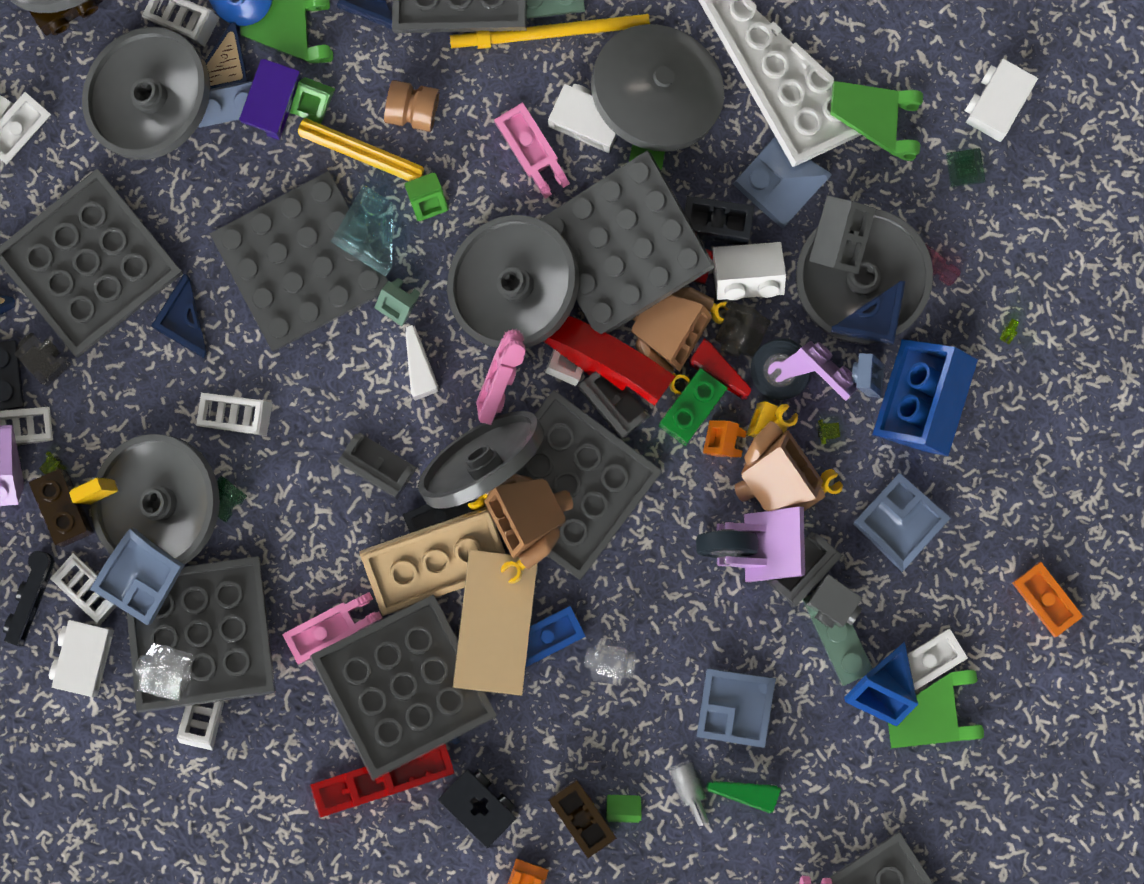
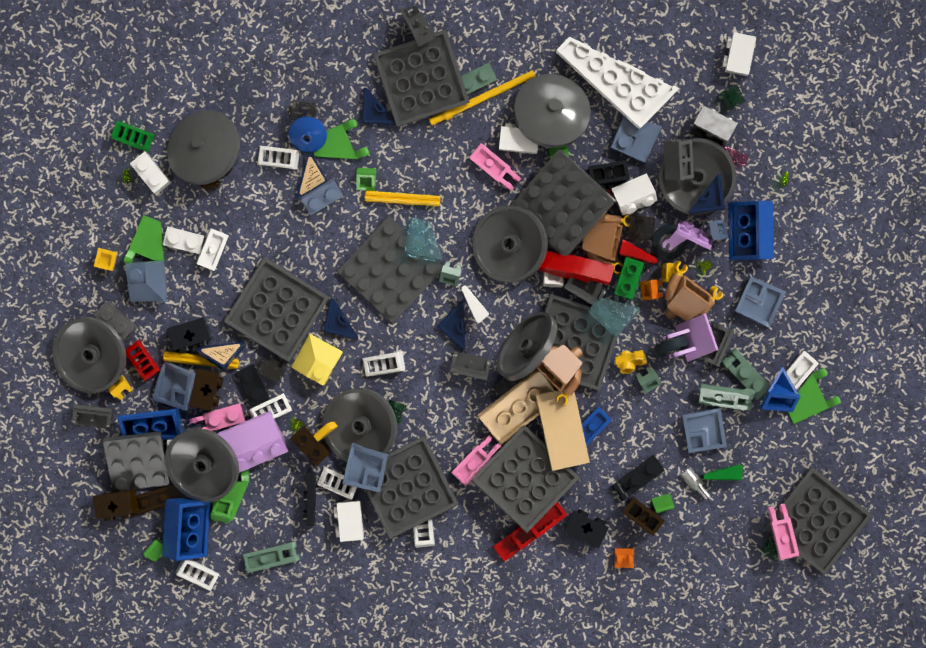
camera: 20 degrees left, 5 degrees up
dark grey dish [82,27,210,160] -> none
clear brick [135,643,193,701] -> none
dark purple panel [239,59,302,140] -> none
medium nougat wheel [384,80,440,132] -> none
bright green slope [404,173,449,221] -> none
bright pink hinge [476,329,526,425] -> none
clear head [584,638,636,686] -> none
dark grey brick [806,575,863,629] -> none
bright green flag [830,81,923,161] -> none
orange plate [1012,562,1084,637] -> none
none -> light yellow slope [292,334,343,386]
none -> dark blue tile [437,301,465,350]
none -> clear light blue wing [588,297,640,337]
none -> black plate [610,455,665,502]
none -> yellow plate [615,350,647,374]
none -> sand green tile [636,367,662,393]
none -> brick [690,105,738,149]
none -> sand green plate [698,384,755,410]

